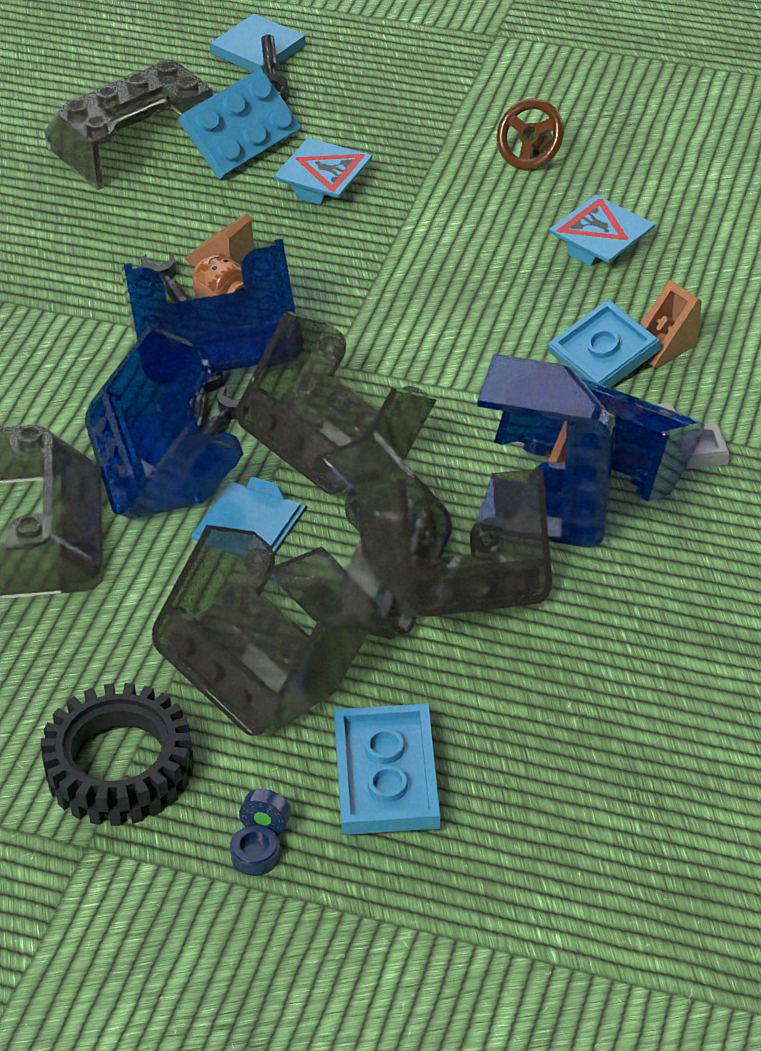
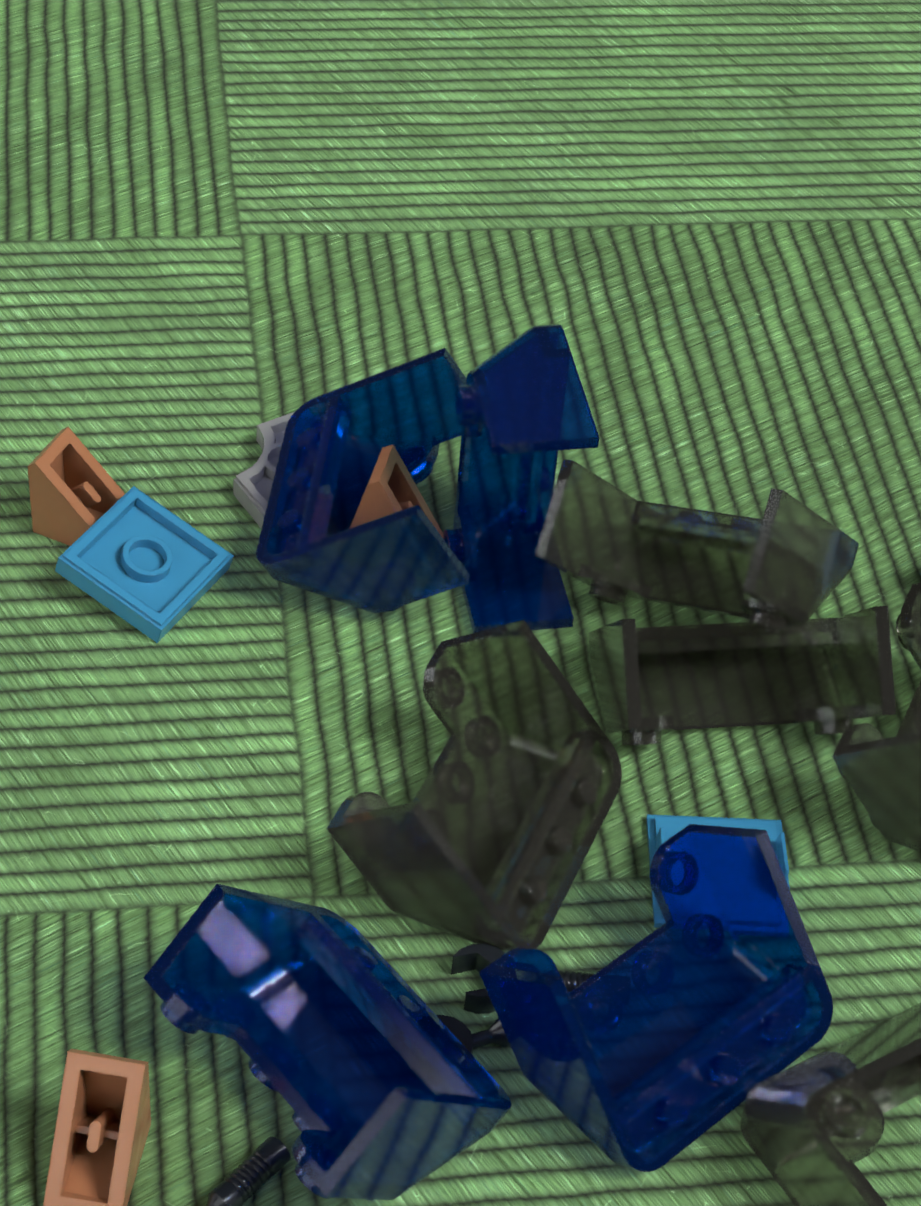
camera: 120 degrees left, 0 degrees up
nougat head [192,254,250,311] -> none

